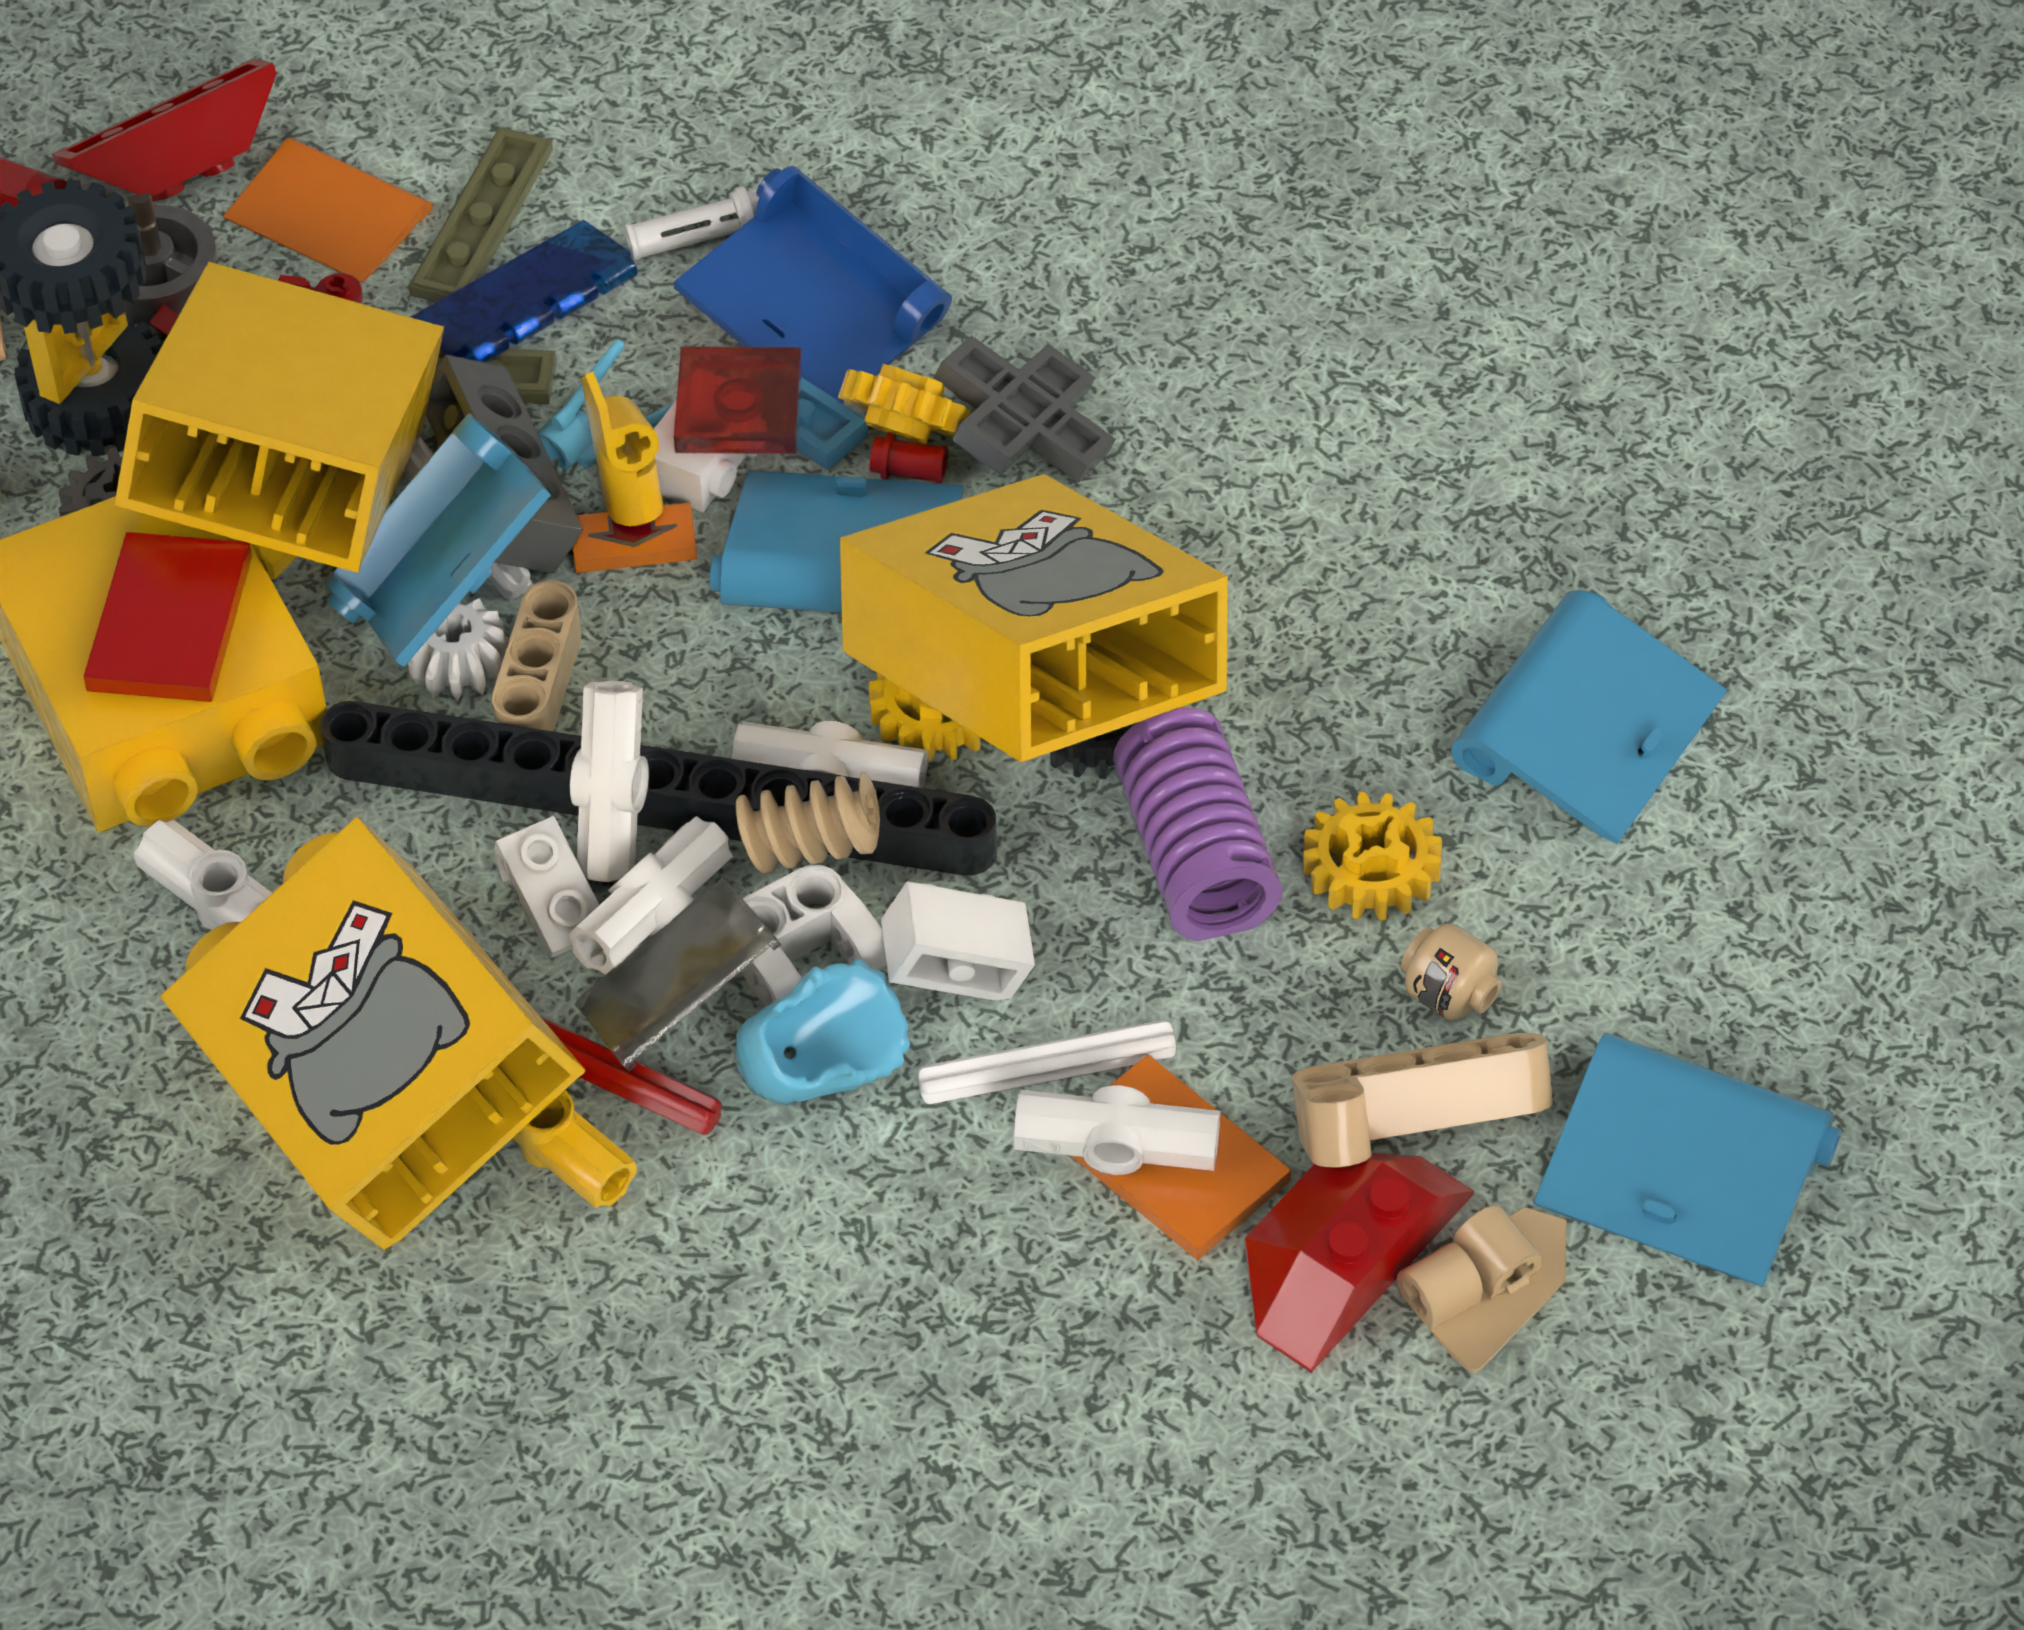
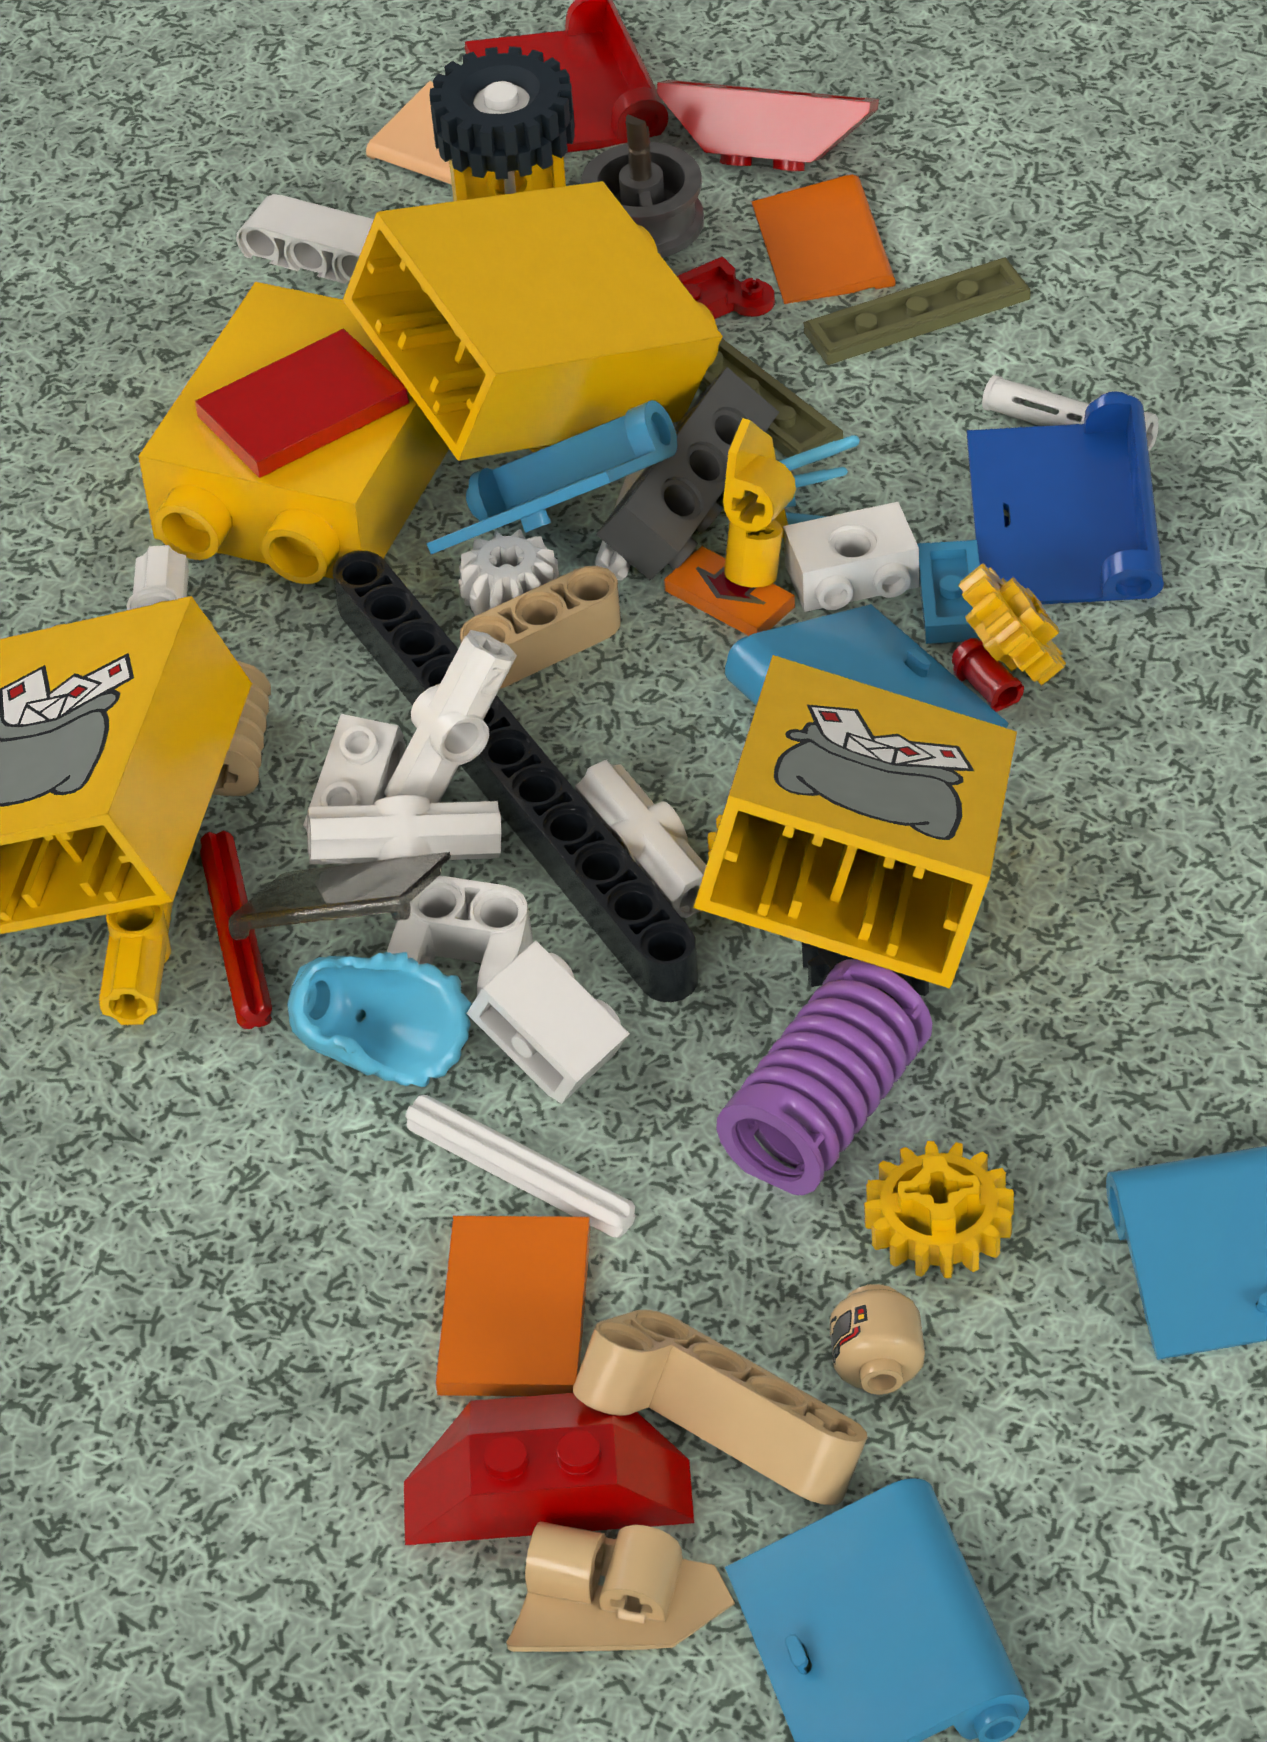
camera: 50 degrees right, 5 degrees down
clear blue windscreen [410,220,638,363] -> none
clear red tile [673,347,802,454] -> none
tan piece [736,772,880,873] -> none
dark grey plate [934,335,1116,483] -> none
white piece [1013,1085,1221,1175] -> none

